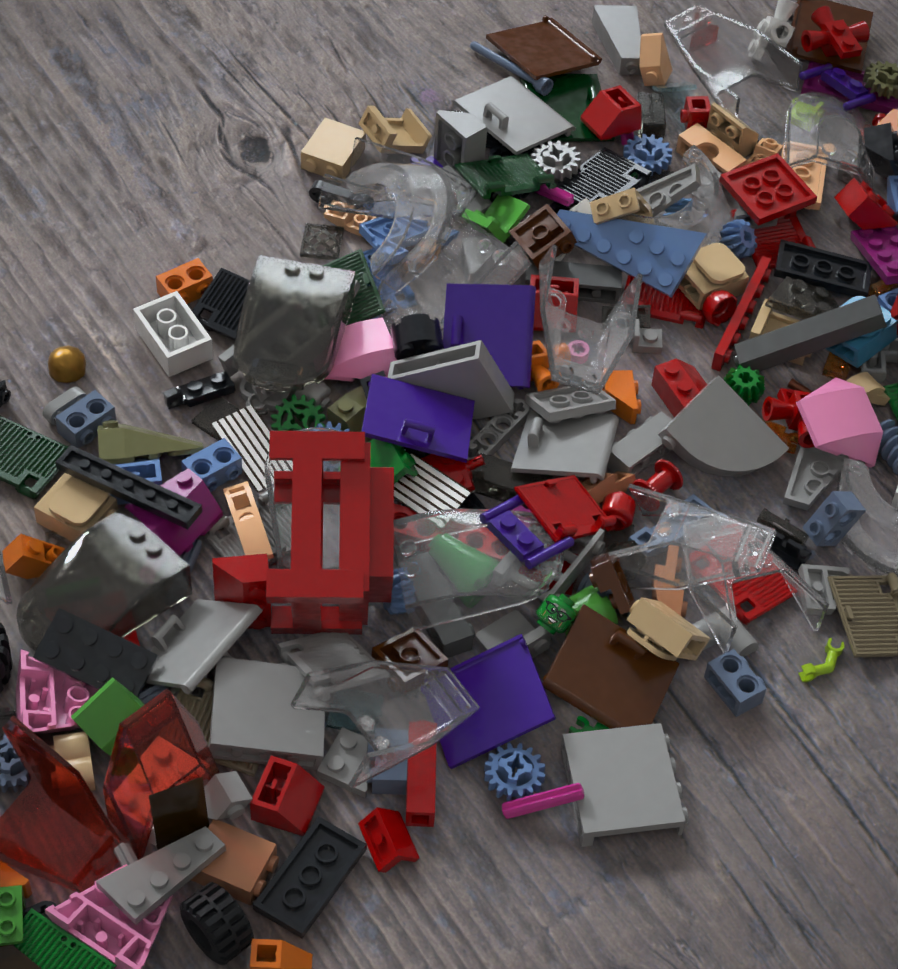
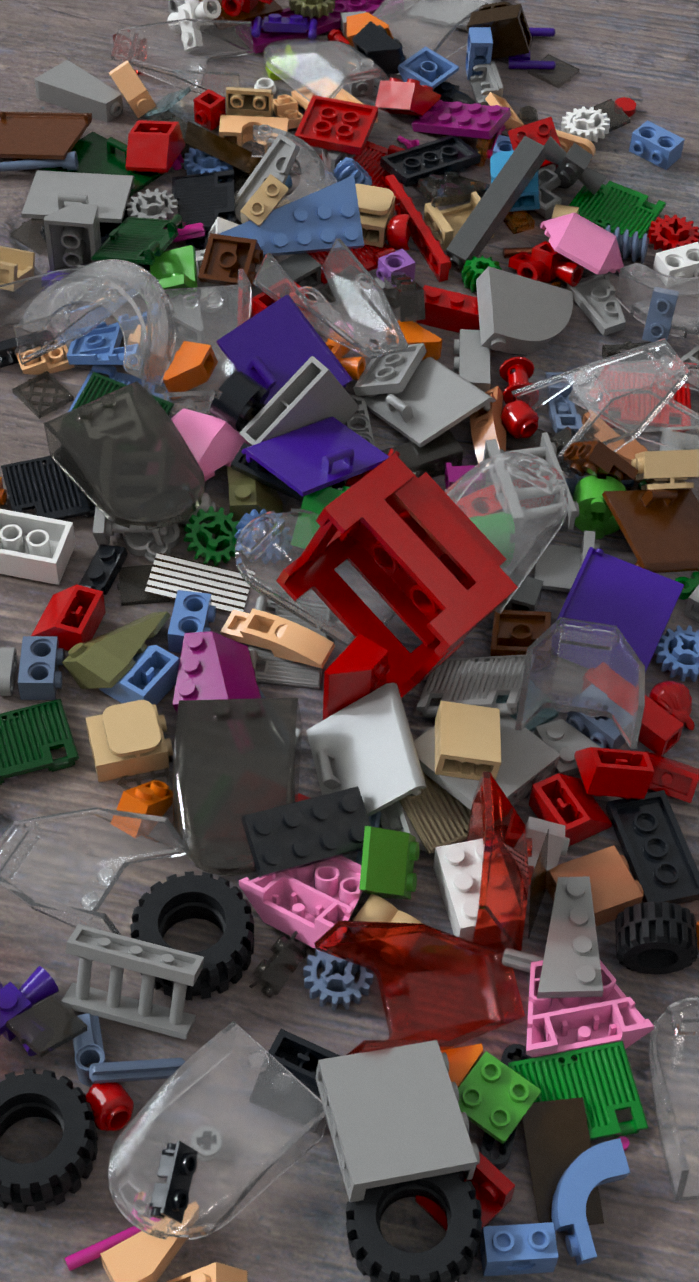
camera: 45 degrees left, 0 degrees up
black plate [55,445,203,530] -> none
dark purple plate [479,495,575,569] -> none
red window [514,475,617,543] -> none
green head [536,593,577,635] -> none
none -> red slope [31,584,106,651]
none -> orange slope [163,341,218,397]
none -> dark brown sticker [185,121,262,174]
none -> white plate [254,78,276,95]
none -> medium lavender brick [376,249,416,289]
none -> clear smoke brick [384,272,425,322]
none -> dark pink hand [397,136,420,149]
none -> tan brick [435,701,501,783]
none -> red slope [574,747,655,799]
none -> red piece [649,681,695,731]

